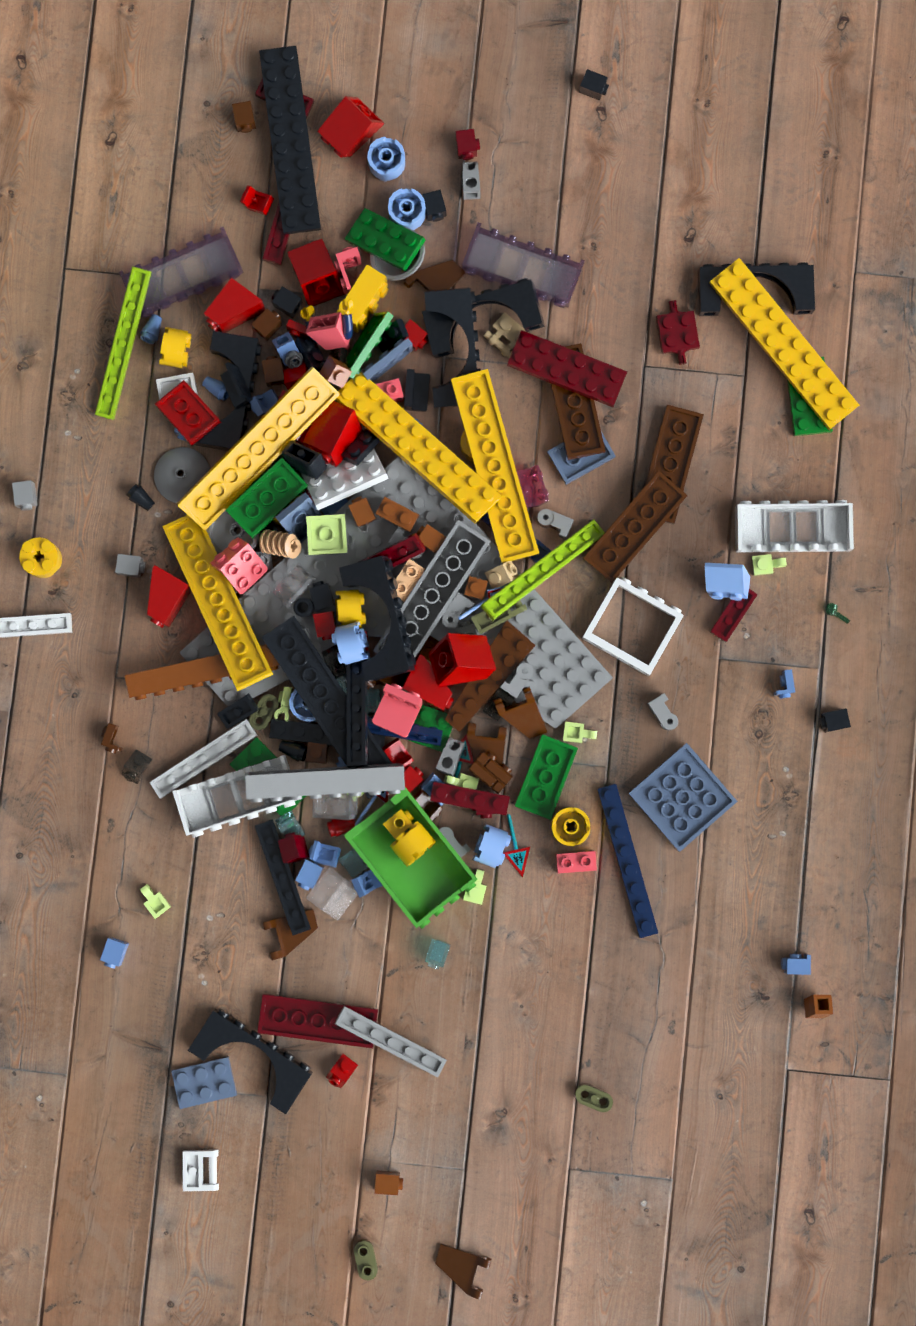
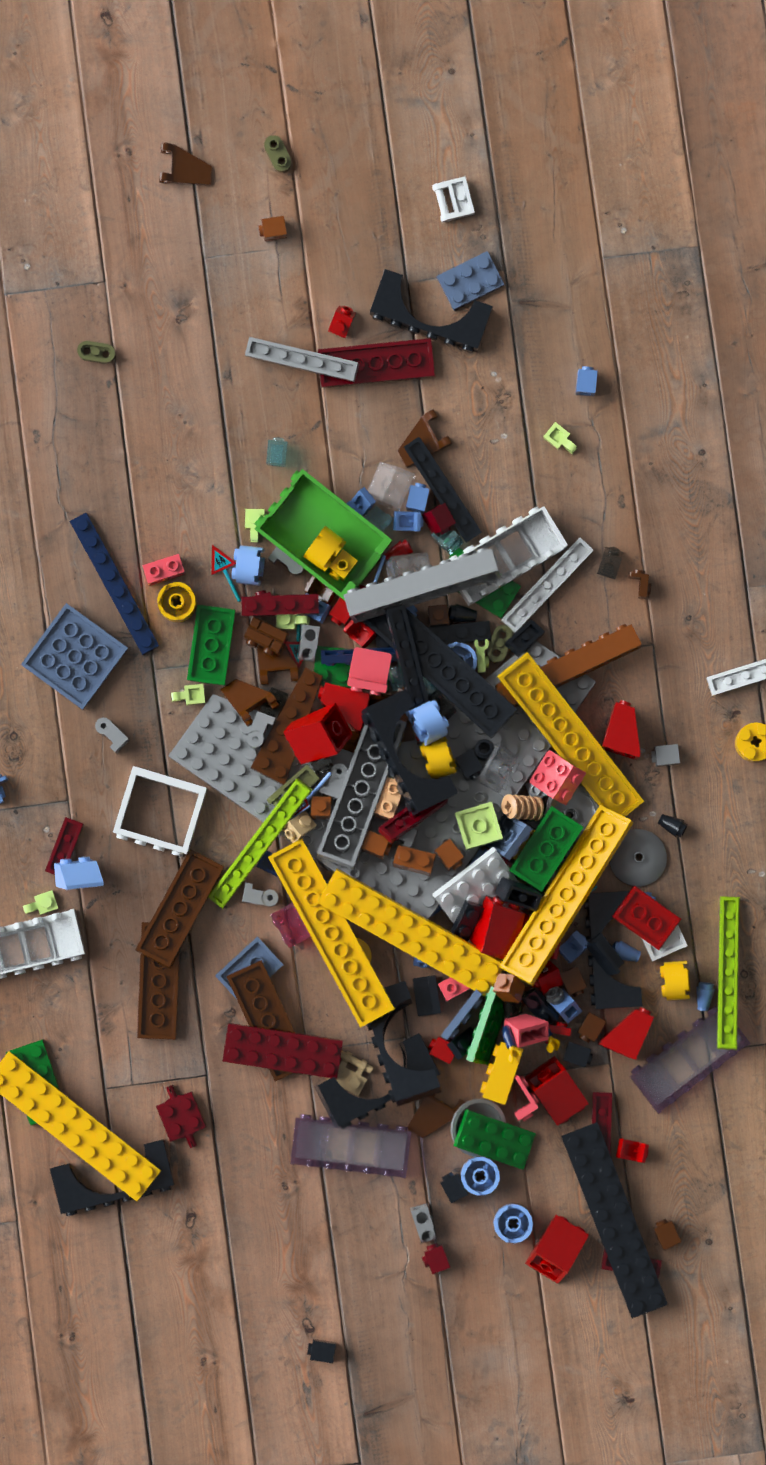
camera: 160 degrees right, 0 degrees up
red brick [313,611,336,640] -> none

